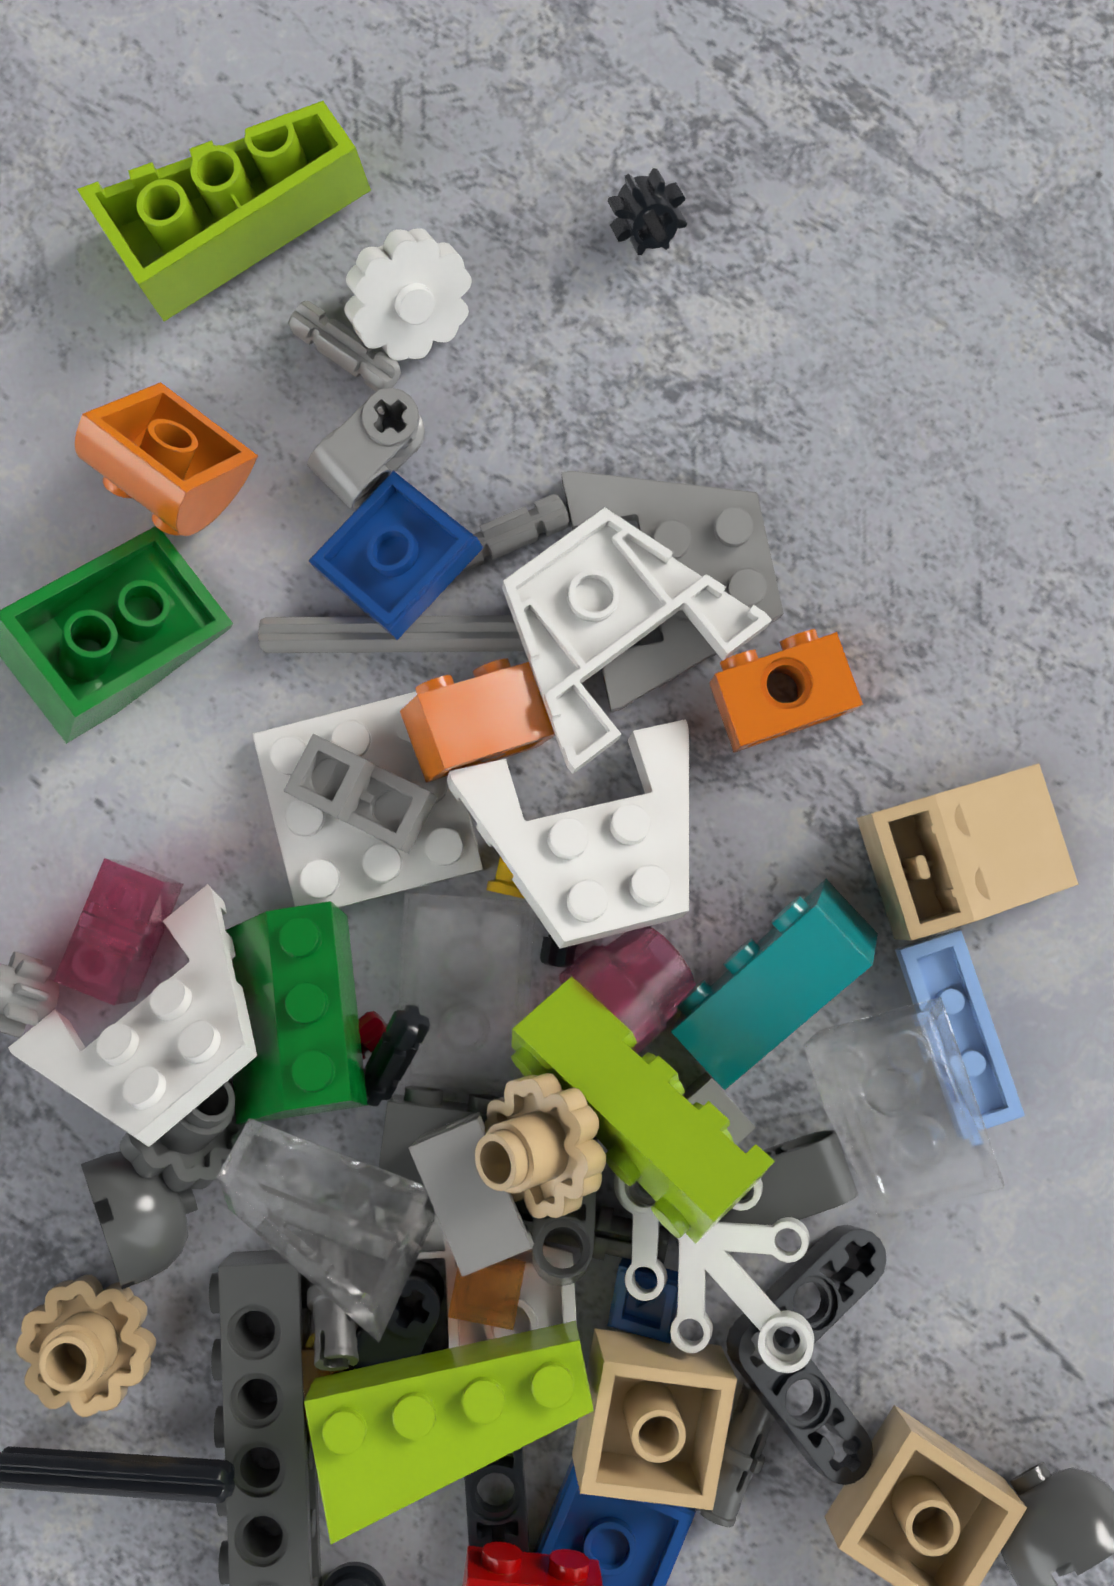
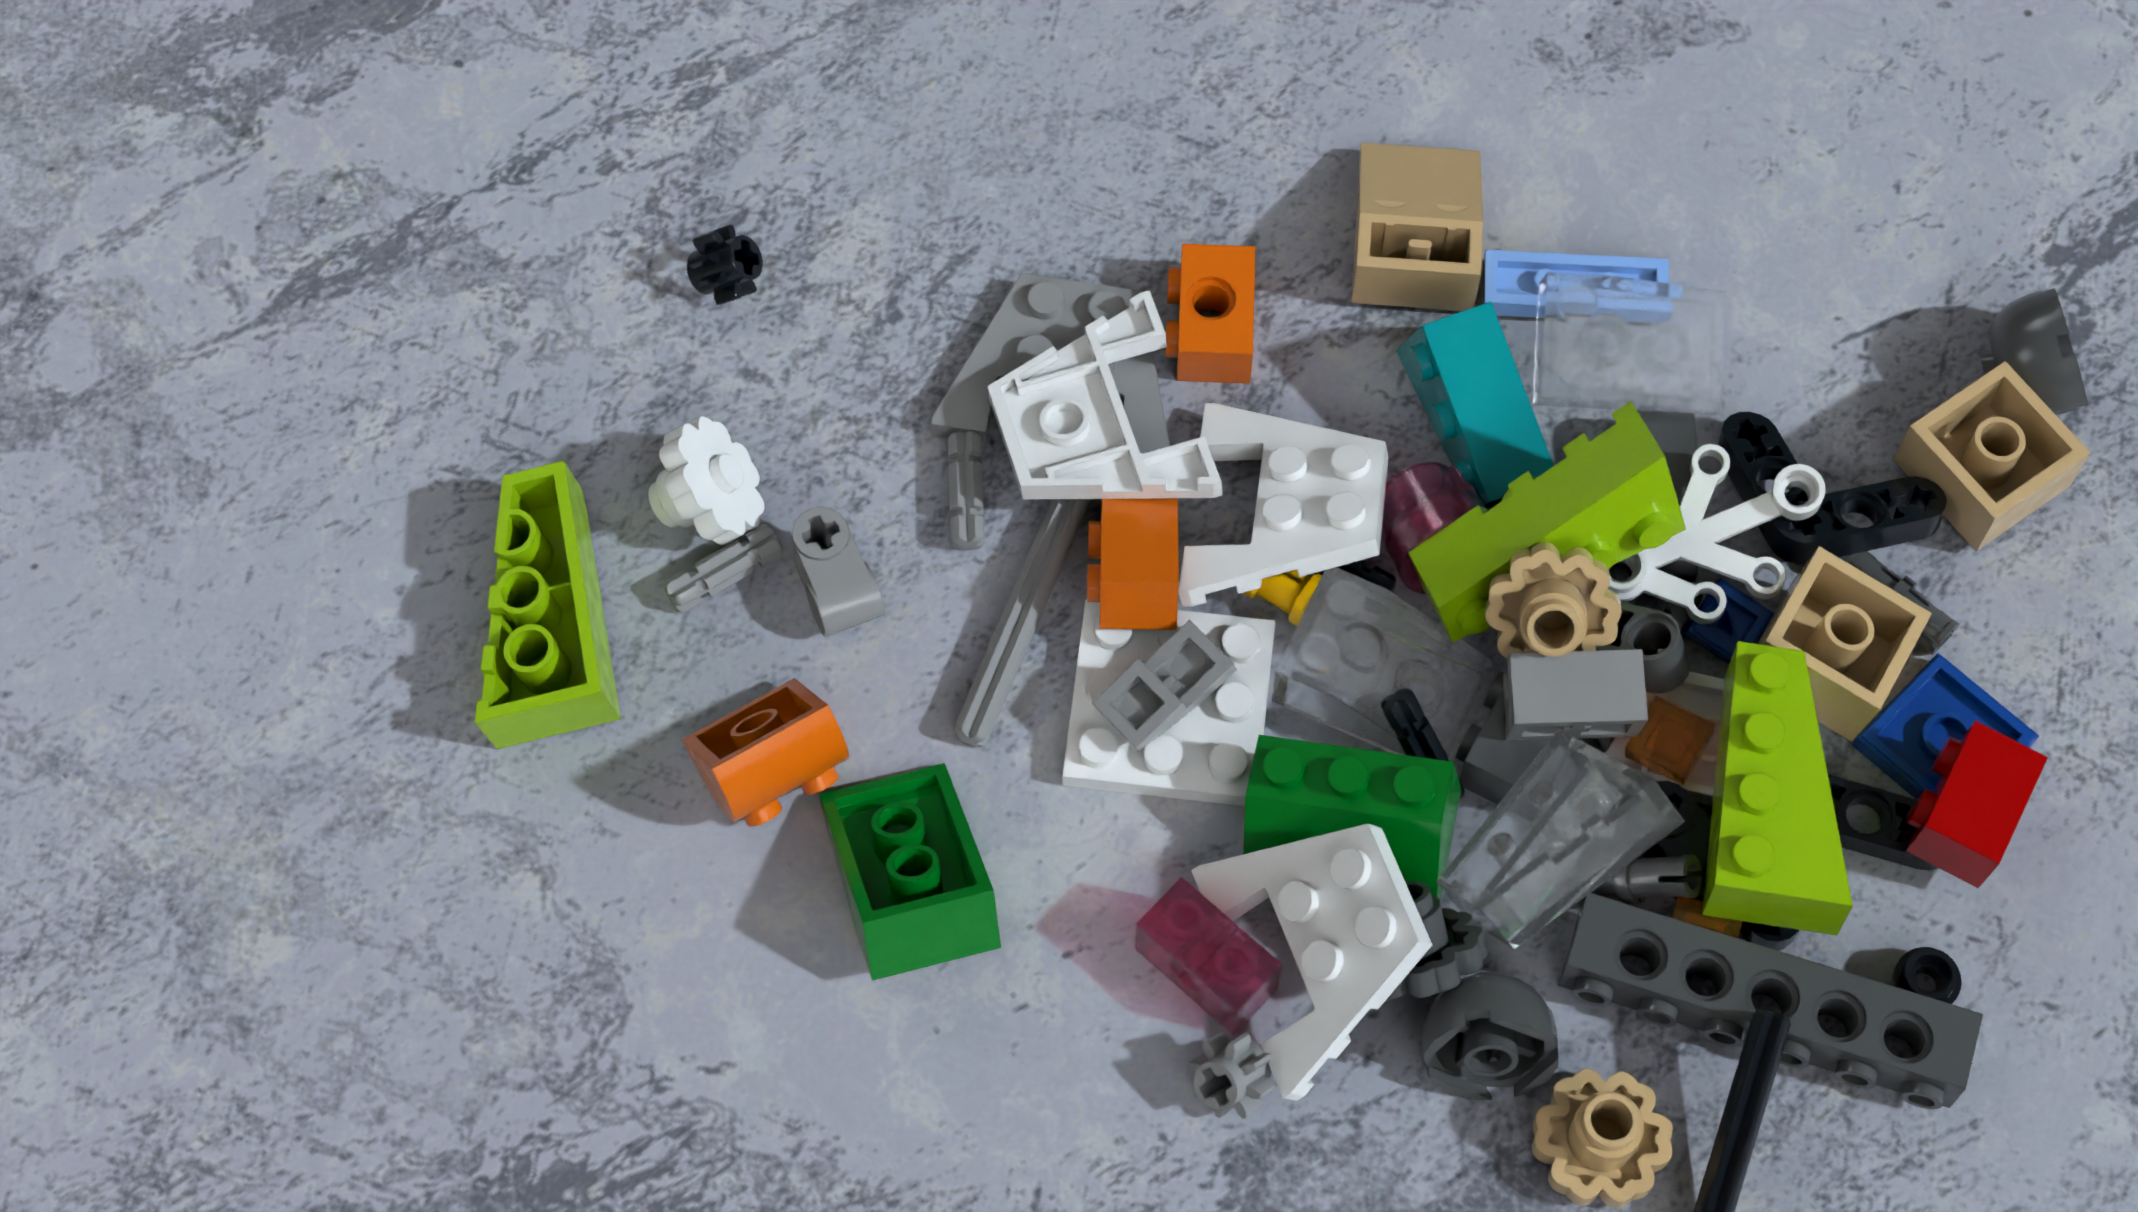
camera: 70 degrees left, 20 degrees down
blue tile [308,470,483,640] -> none

